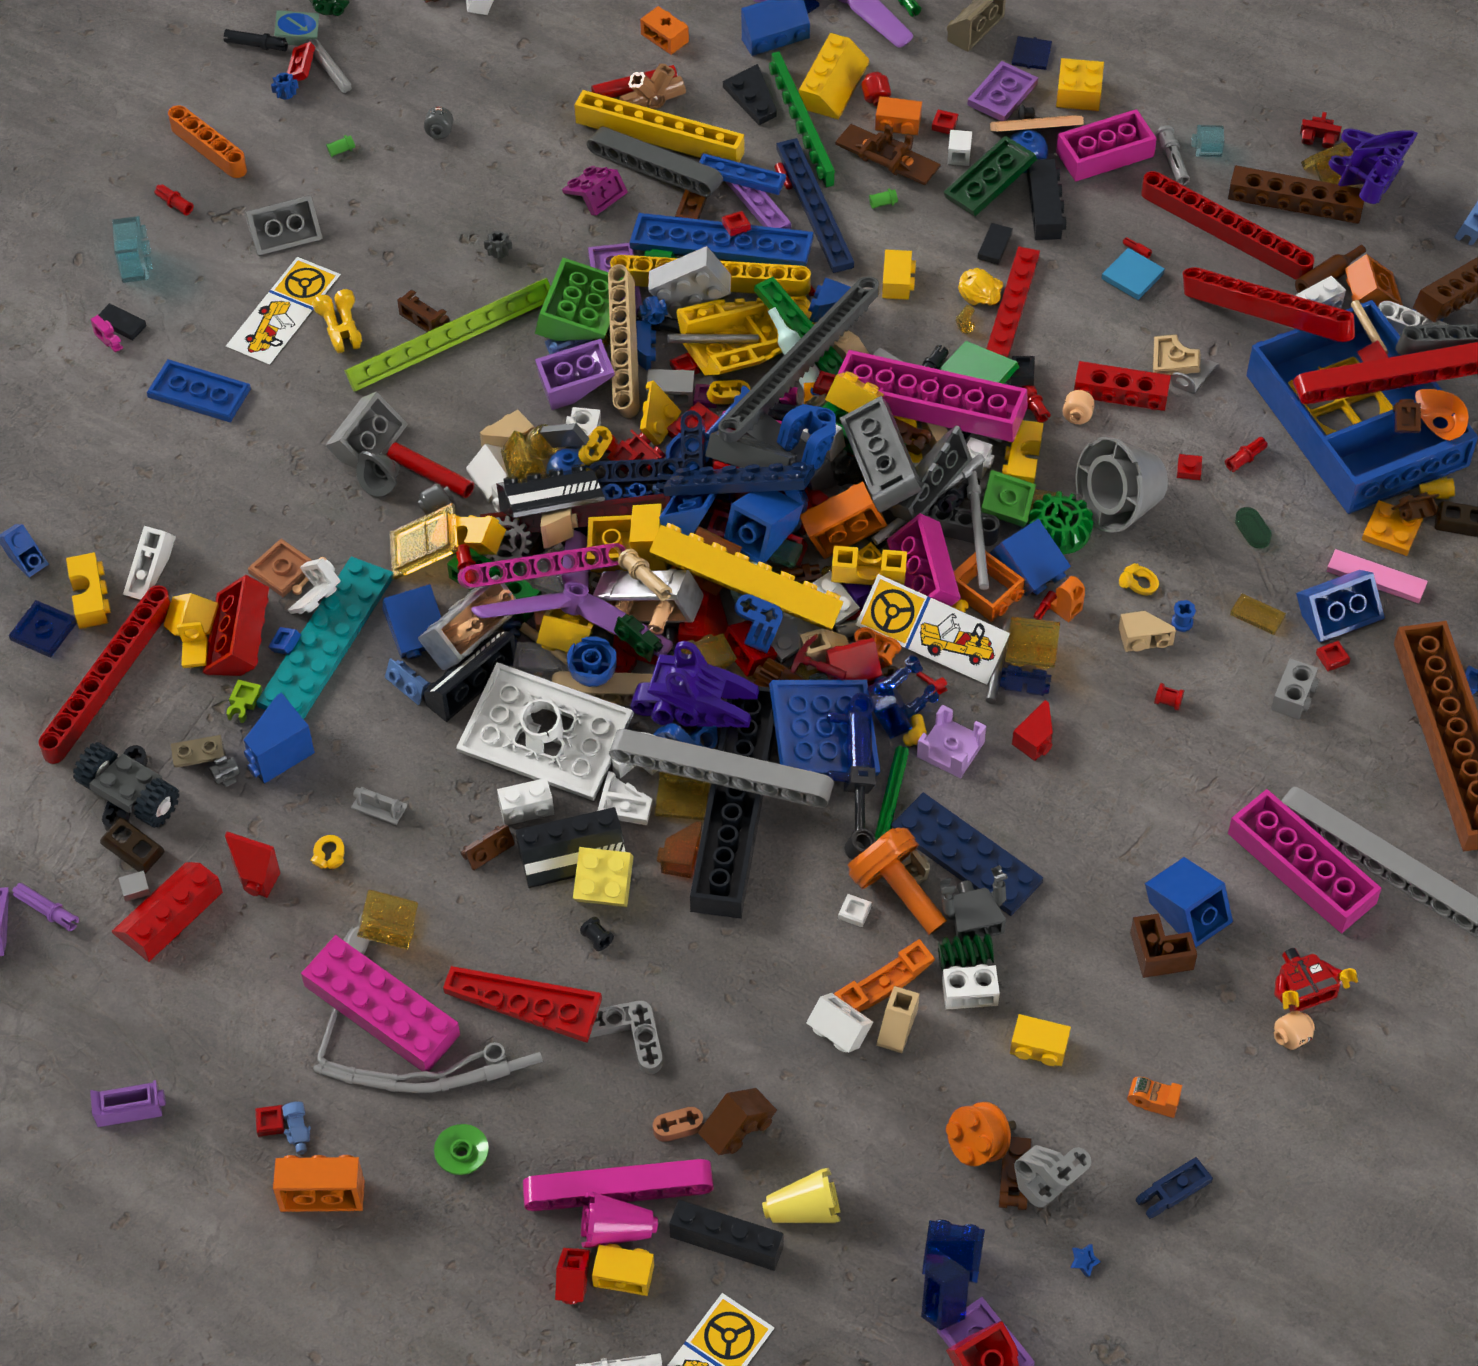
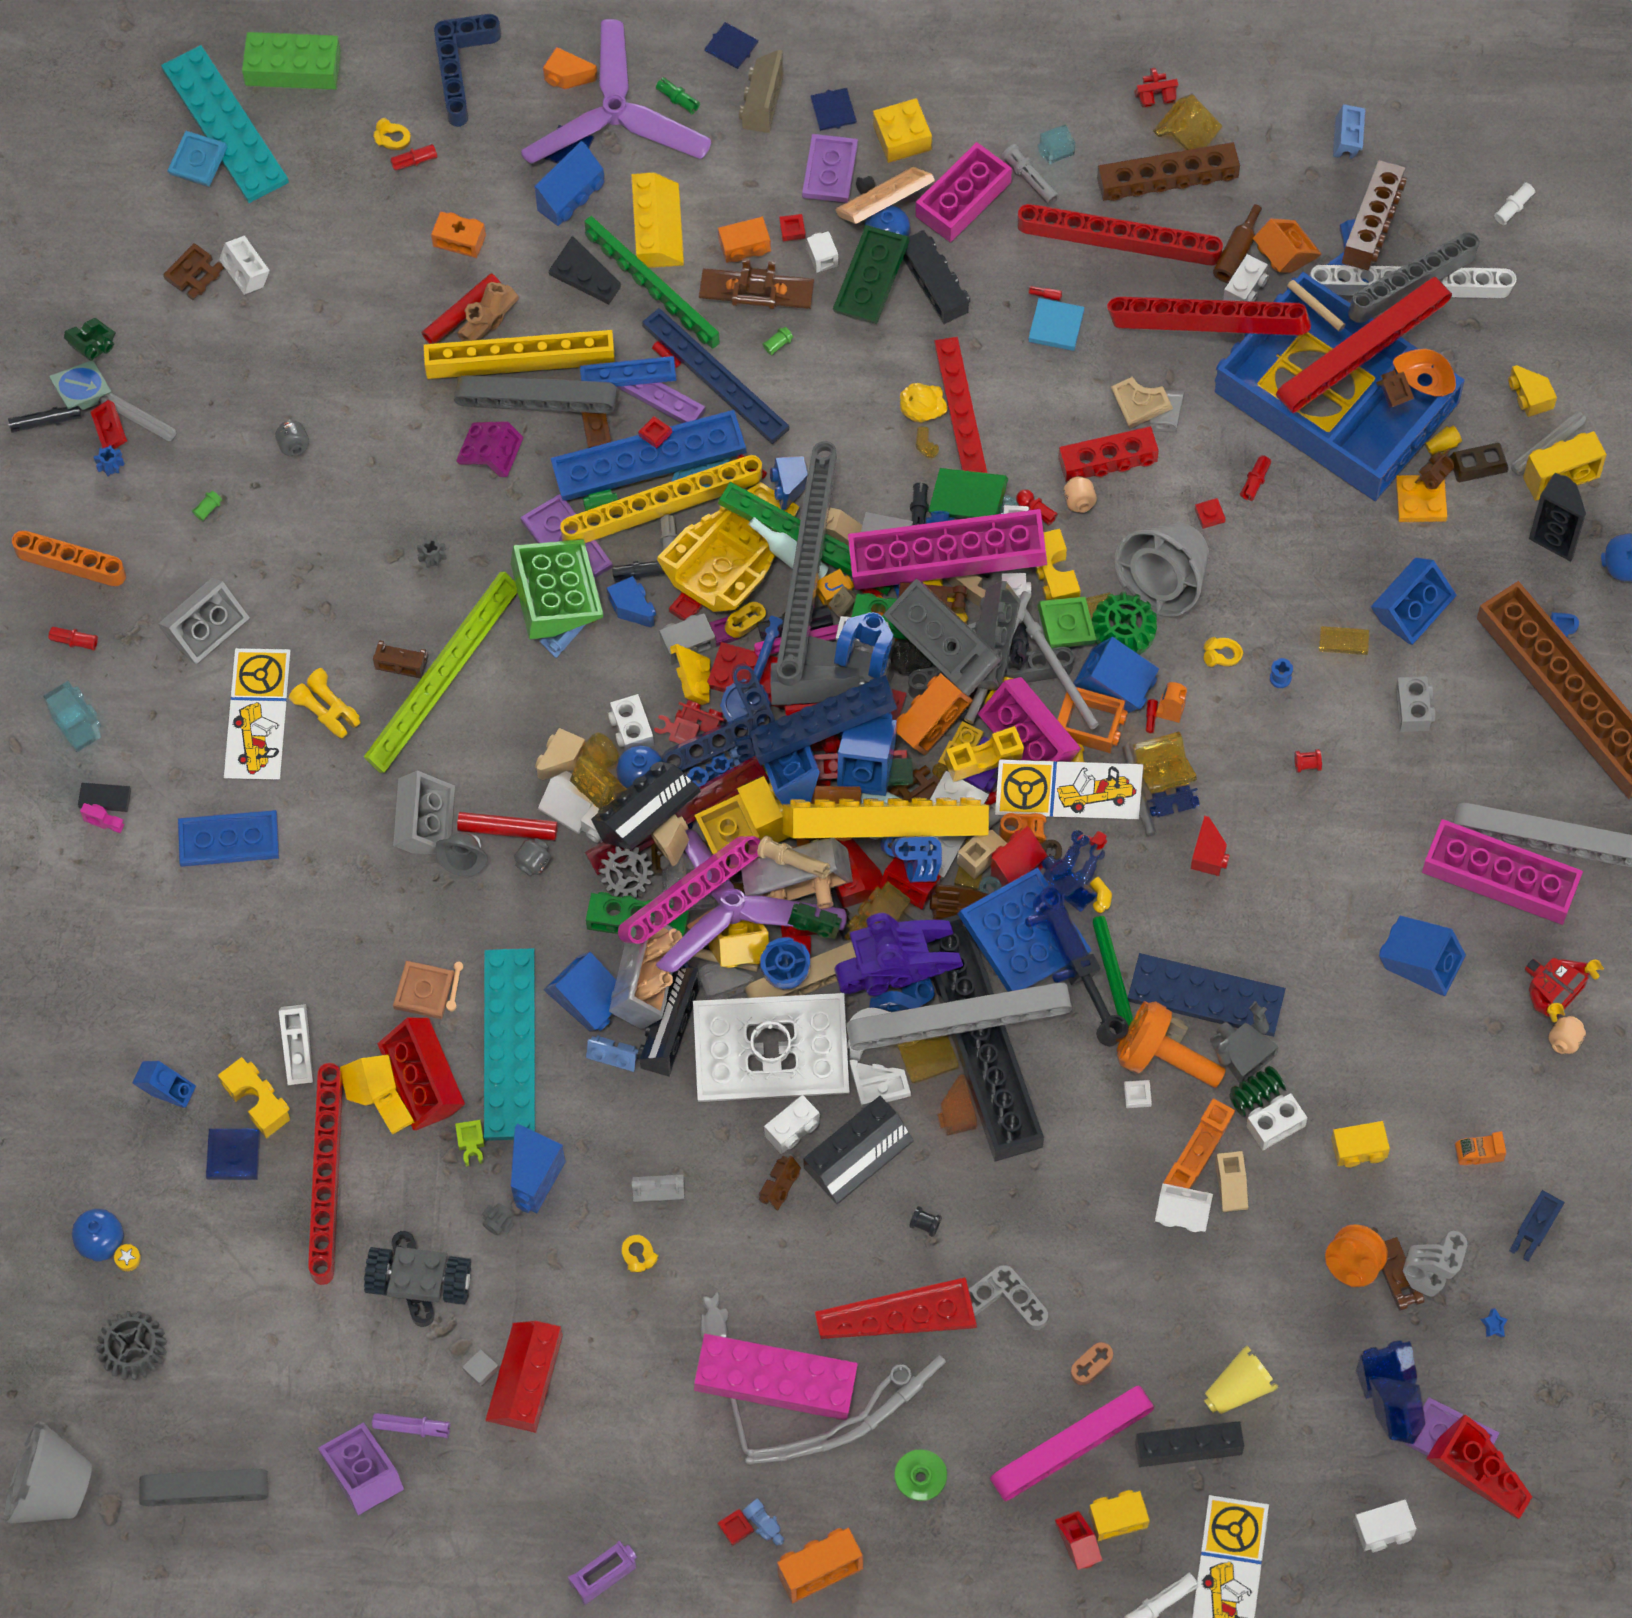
camera: 25 degrees left, 10 degrees up
dark brown piece [100,817,165,874] -> none
dark tan bracket [171,735,226,768] -> none
red slope [225,831,280,898] -> none
blue plate [268,627,301,655] -> none
white bracket [288,558,341,614] -> none
clear yellow bracket [357,890,418,949] -> none
clear yellow piece [390,503,458,580] -> none
yellow arch [431,515,506,555] -> none
red axle [455,544,476,589] -> none
medium lavender slope [535,339,615,410] -> none
dark grey tile [540,423,589,448] -> none
light yellow brick [573,847,634,907] -> none
yellow beam [578,426,612,466] -> none
dark pink cone [581,1192,658,1248] -> none
tan beam [608,264,640,418] -> none
blue gear [639,296,668,325] -> none
light grey brick [648,246,731,318] -> none
flat silver bar [667,334,759,344] -> none
reddish brown brick [698,1088,777,1155] -> none
dark red piece [790,634,847,681] -> none
red tile [813,371,836,395] -> none
yellow brick [825,371,884,413] -> none
red head [861,72,891,106] -> none
yellow brick [882,249,916,300] -> none
lavender panel [917,705,986,778] -> none
black tile [977,223,1013,265] -> none
black tile [1011,356,1035,386] -> none
tan slope [1119,611,1176,652] -> none
reddish brown brick [1130,913,1197,978] -> none
clear green tile [1235,507,1272,548] -> none
red tile [1316,640,1350,672] -> none
bright pink tile [1326,549,1428,604] -> none
dark purple piece [1329,128,1418,204] -> none
red tile [1358,340,1389,362] -> none

